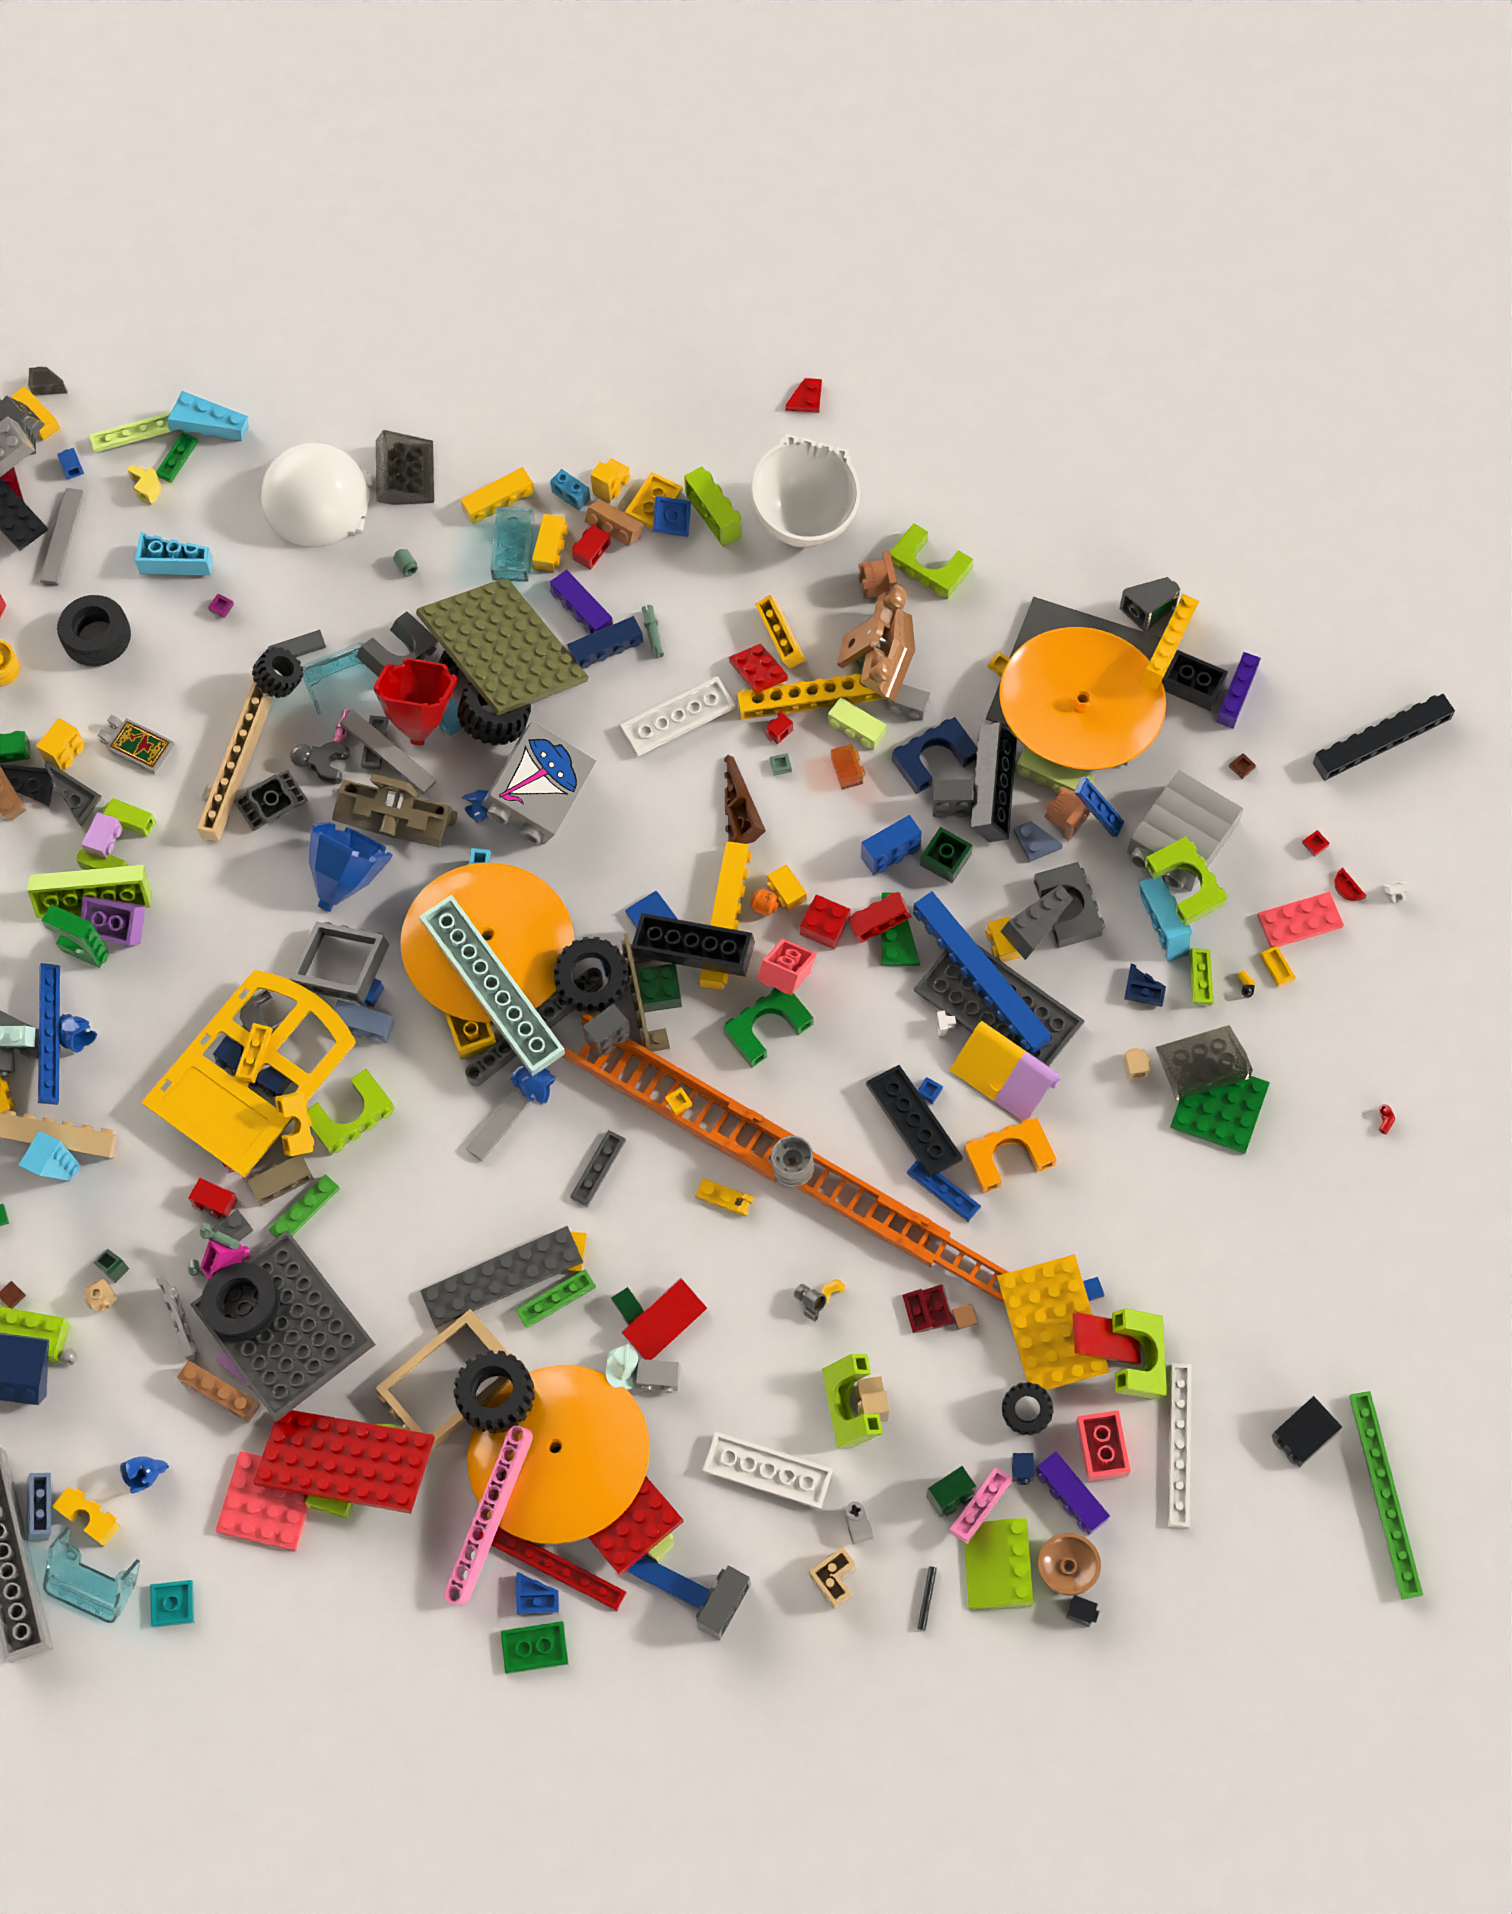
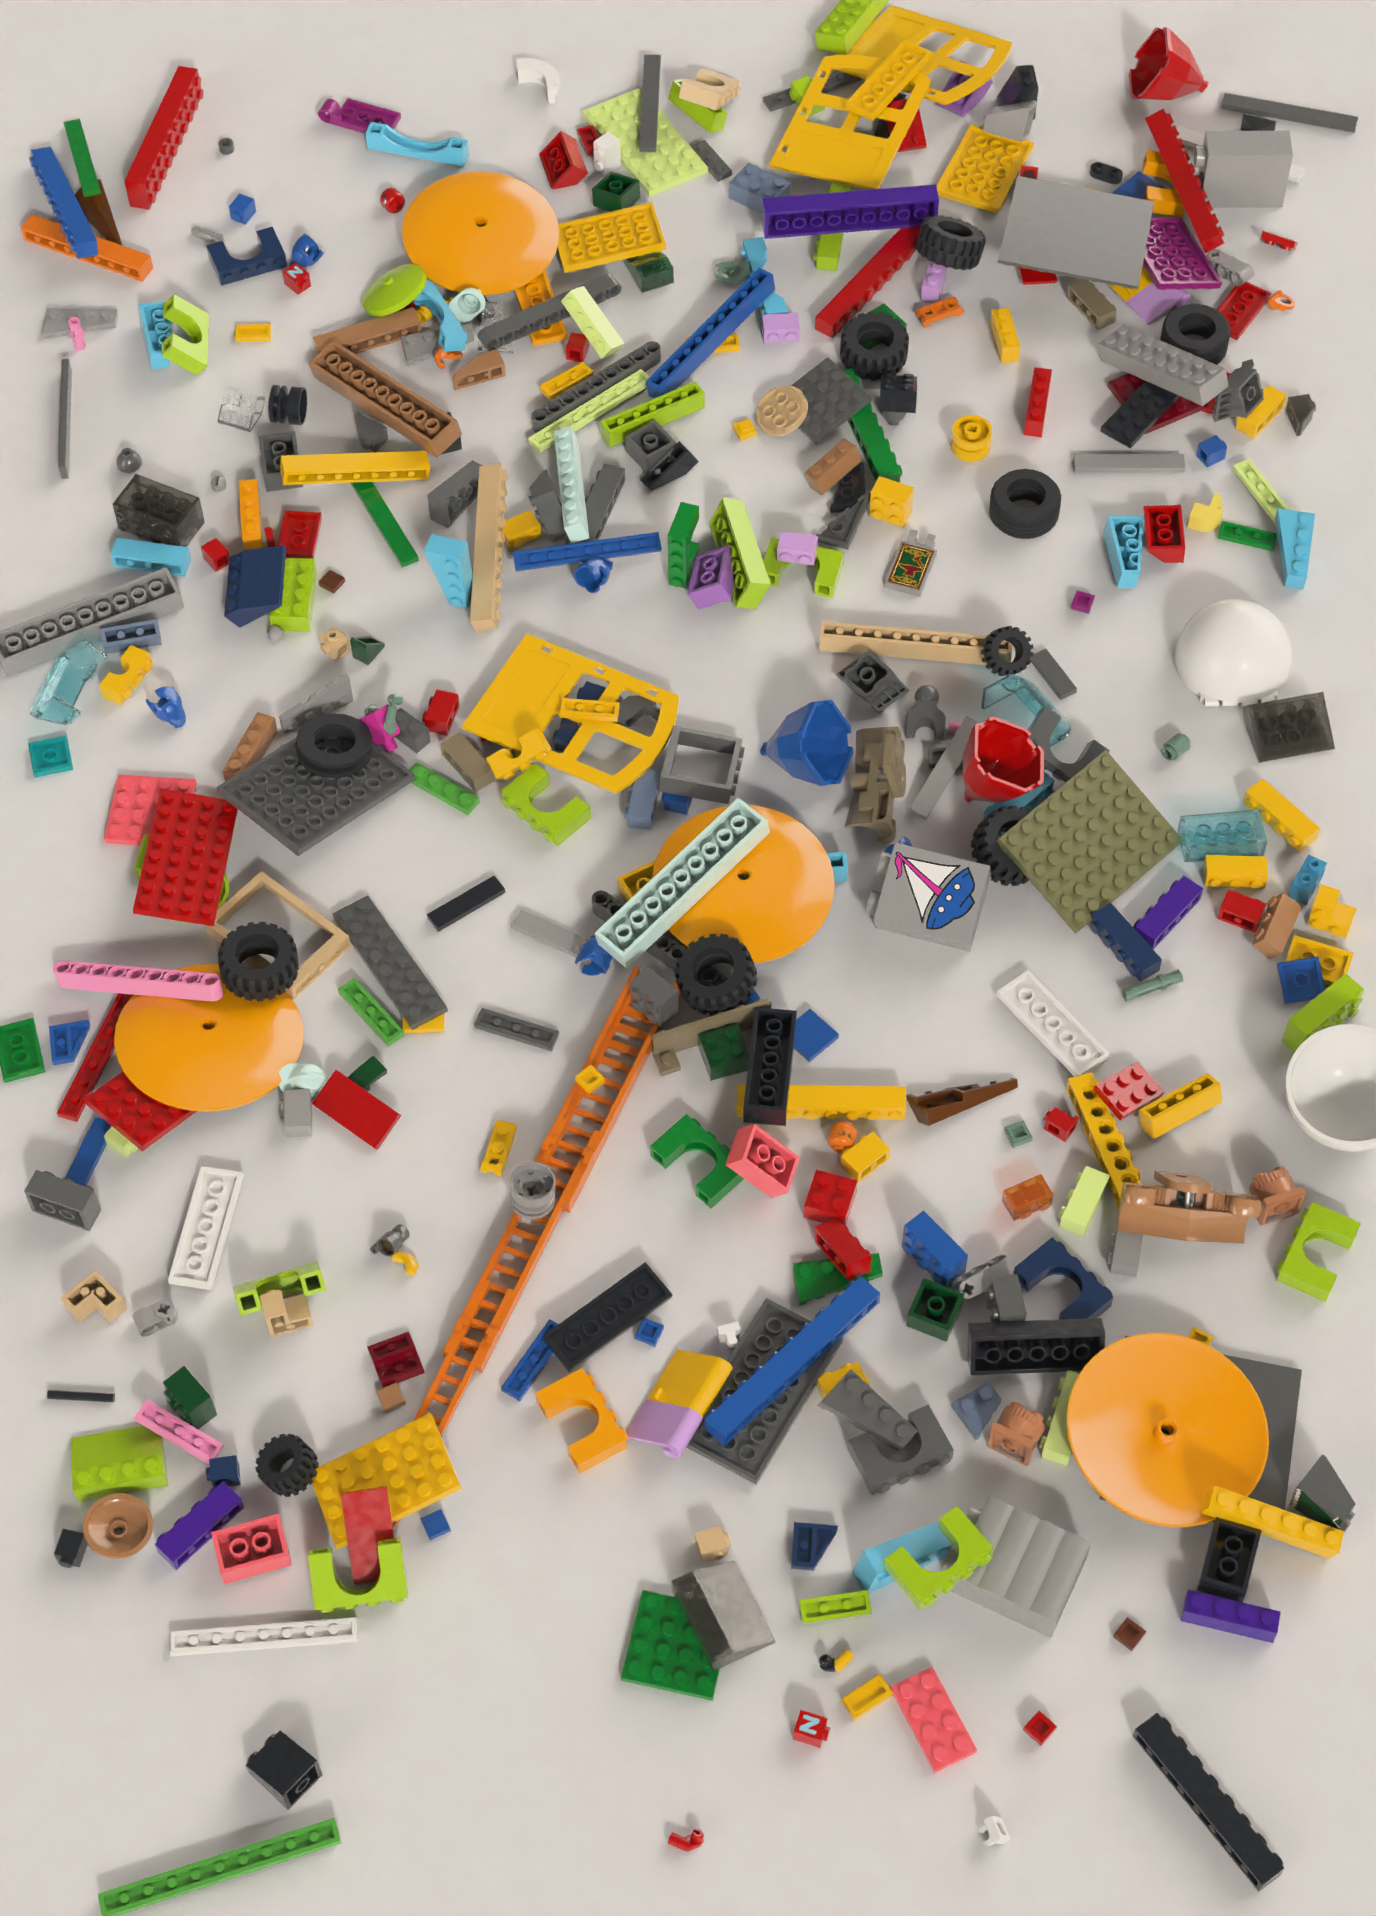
camera: 80 degrees right, 10 degrees down
blue tile [1074,777,1125,837] -> none
red tile [1334,867,1367,901] -> none
none -> black tile [427,876,506,932]
none -> red brick [793,1710,831,1748]
none -> light grey piece [951,1255,1014,1299]
none -> red slope [1143,505,1185,563]

